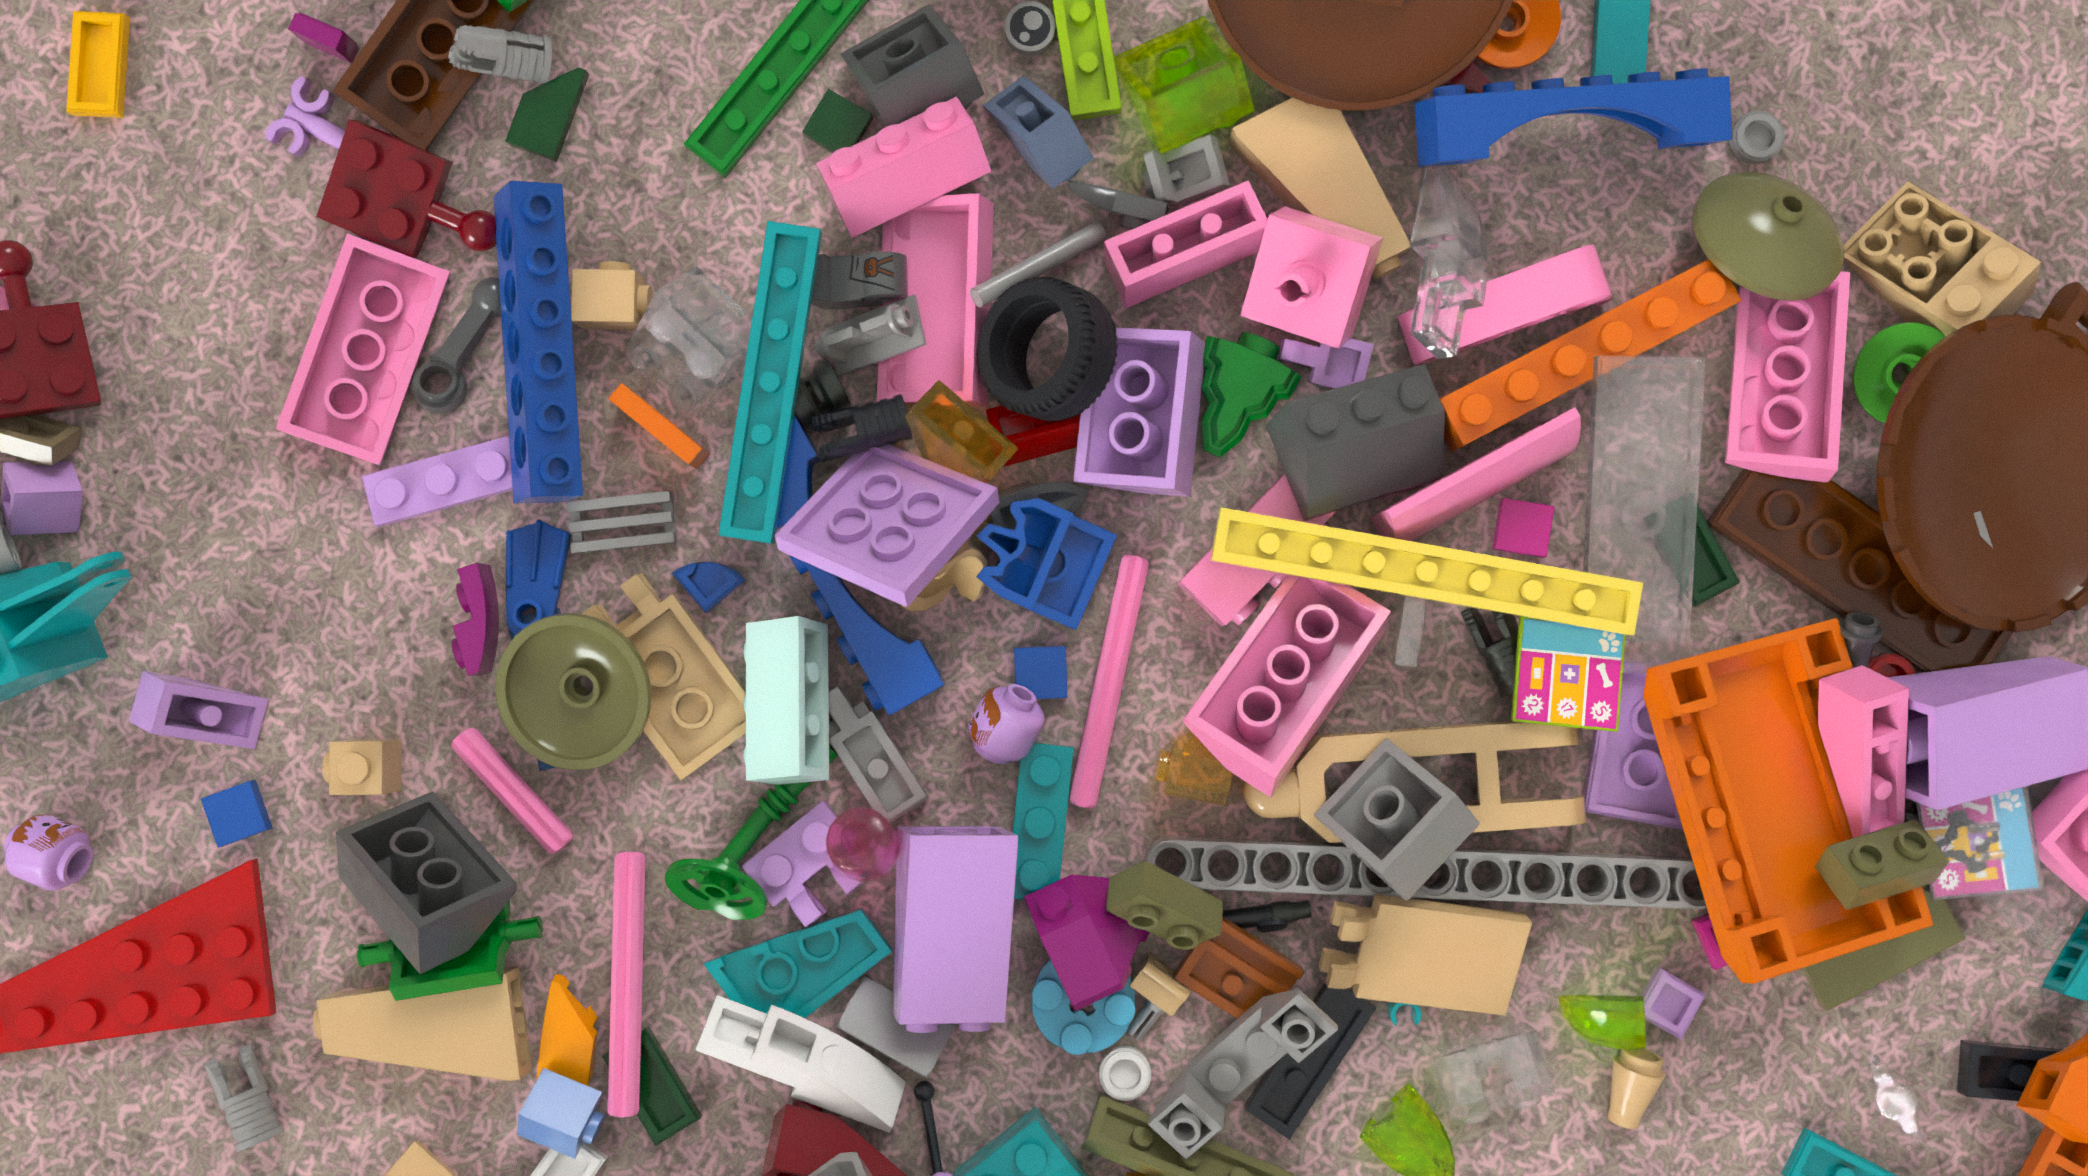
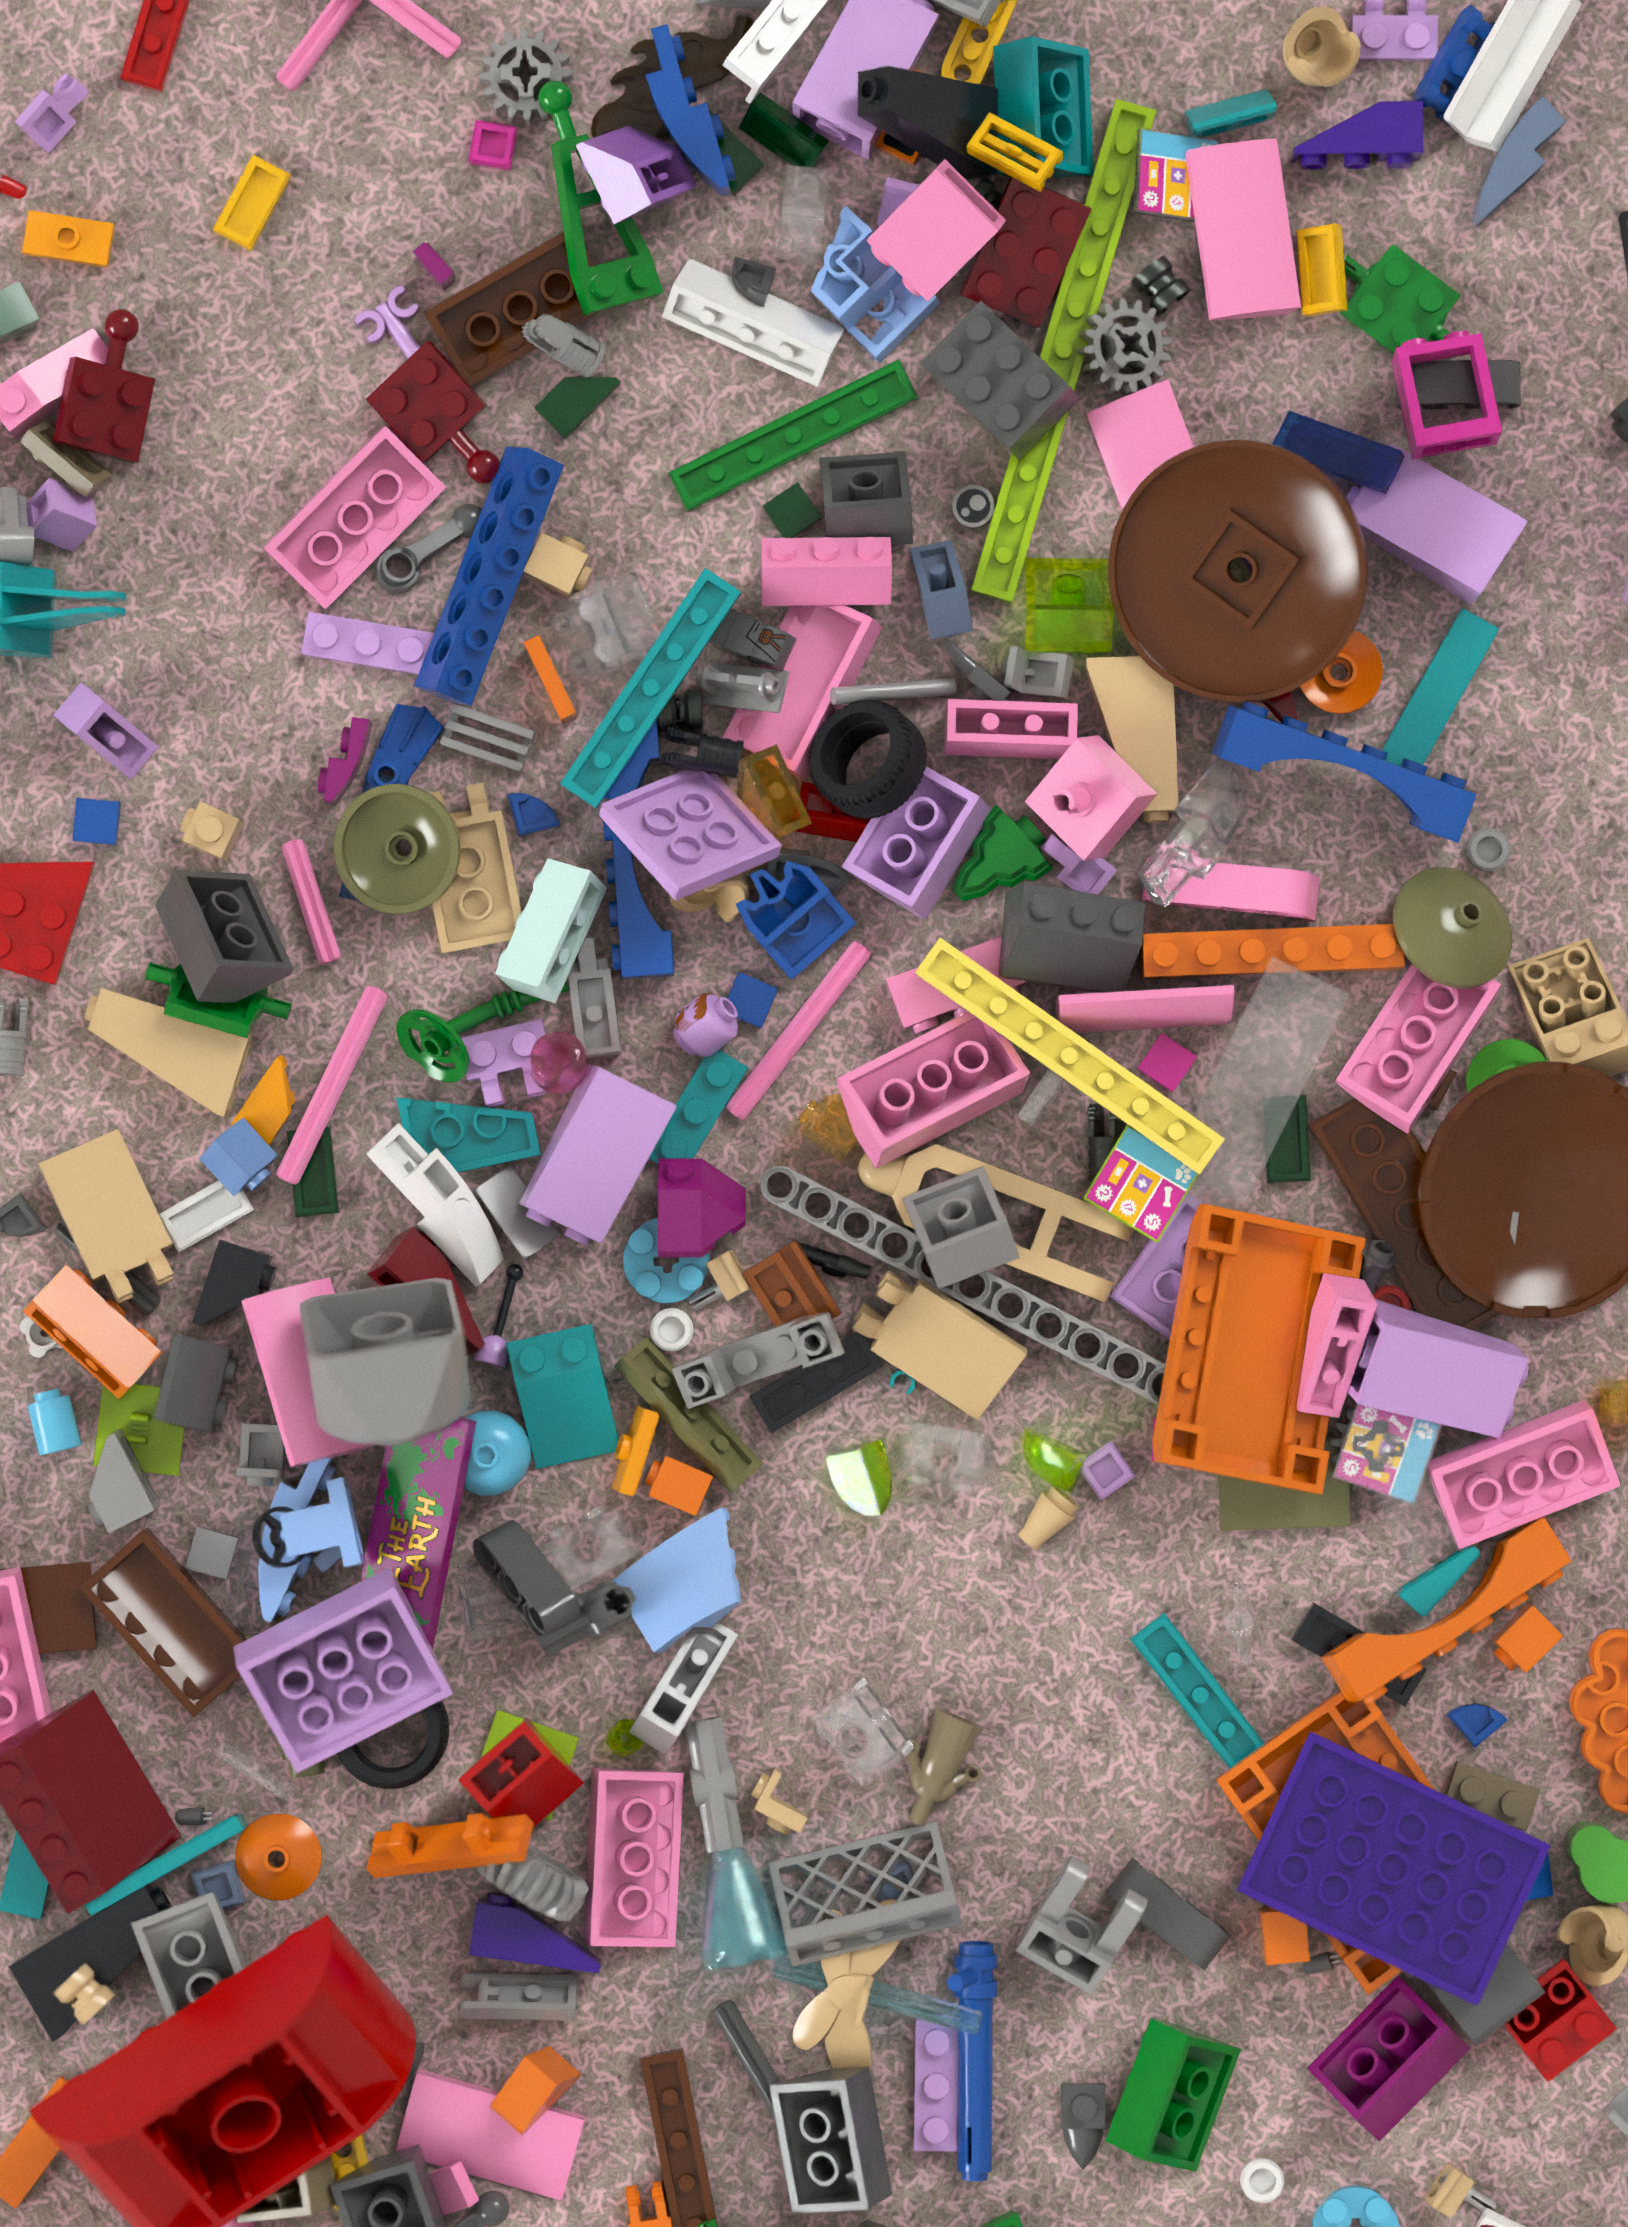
camera: 25 degrees right, 0 degrees up
olive piece [1106,860,1223,950] -> none
olive piece [1815,819,1950,910] -> none

